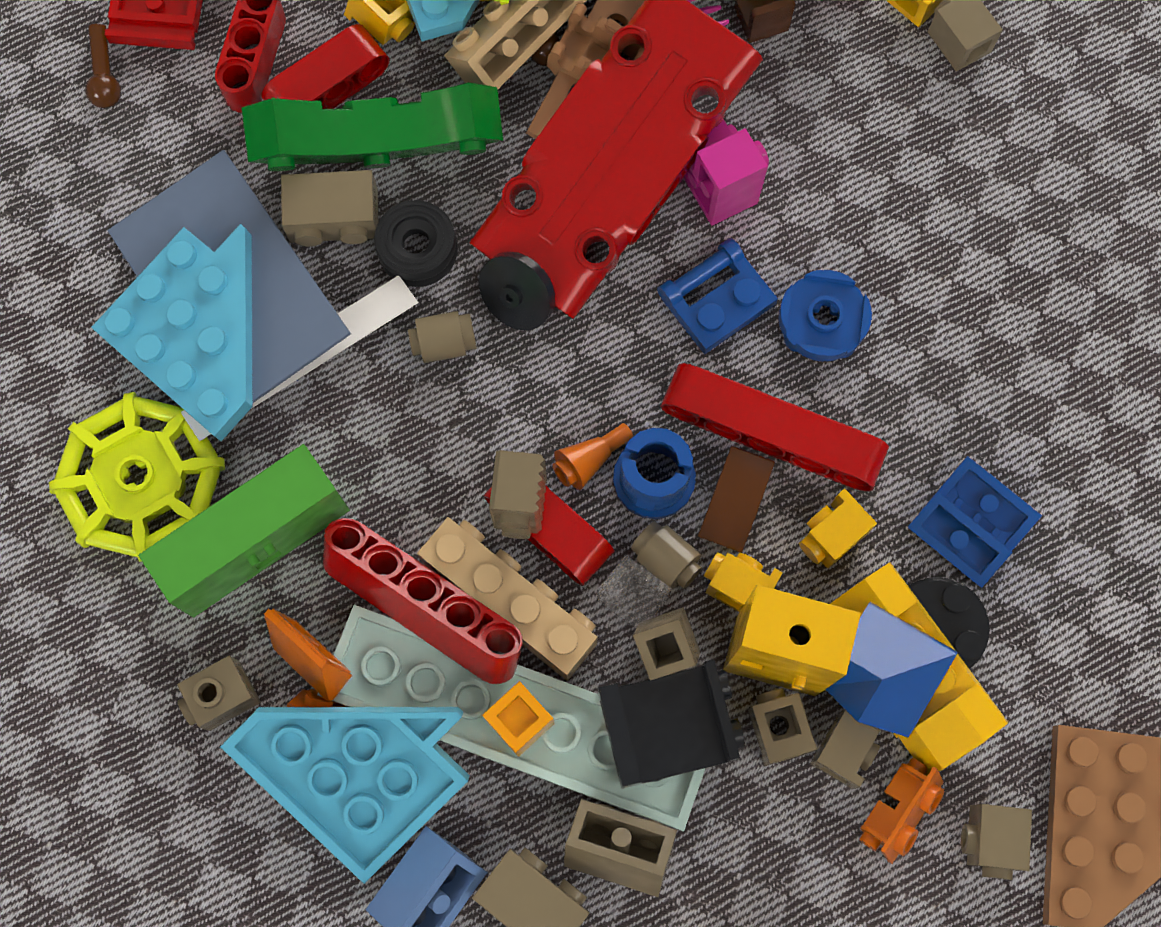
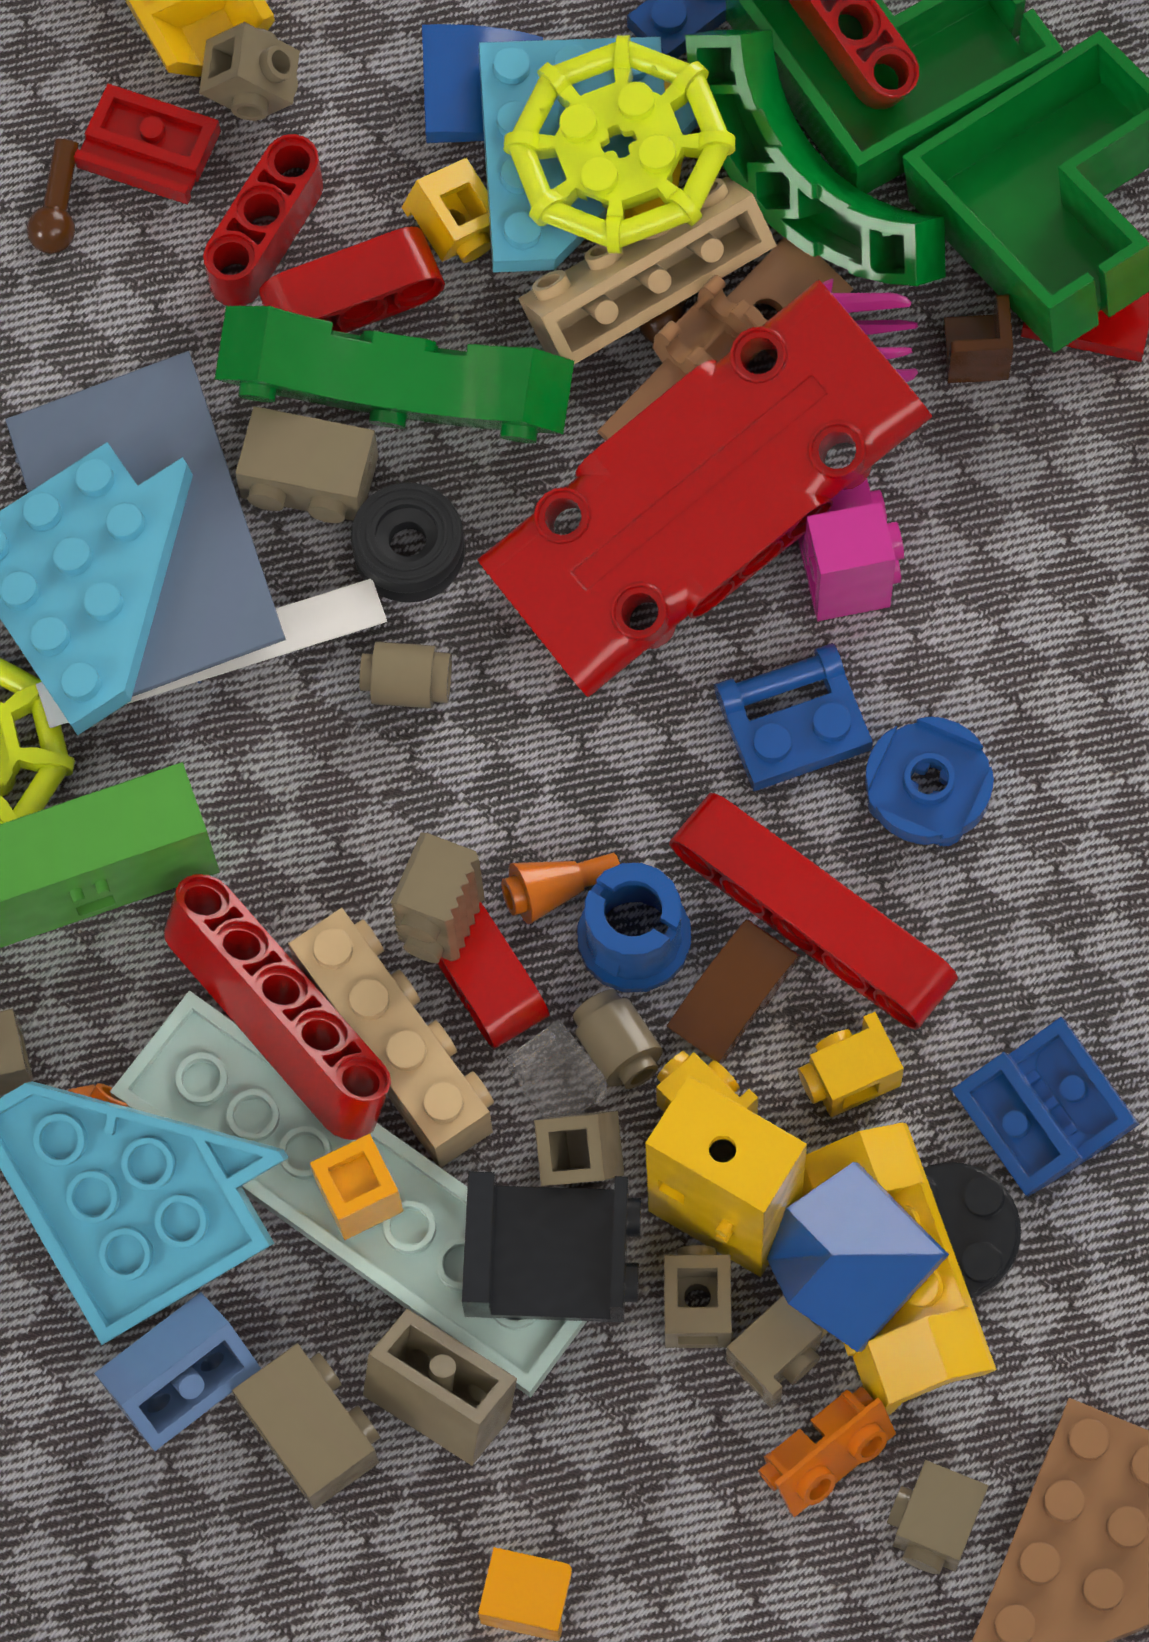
camera: 20 degrees right, 5 degrees down
orange slope [264,608,352,702] -> none
black piece [479,252,555,331] -> none

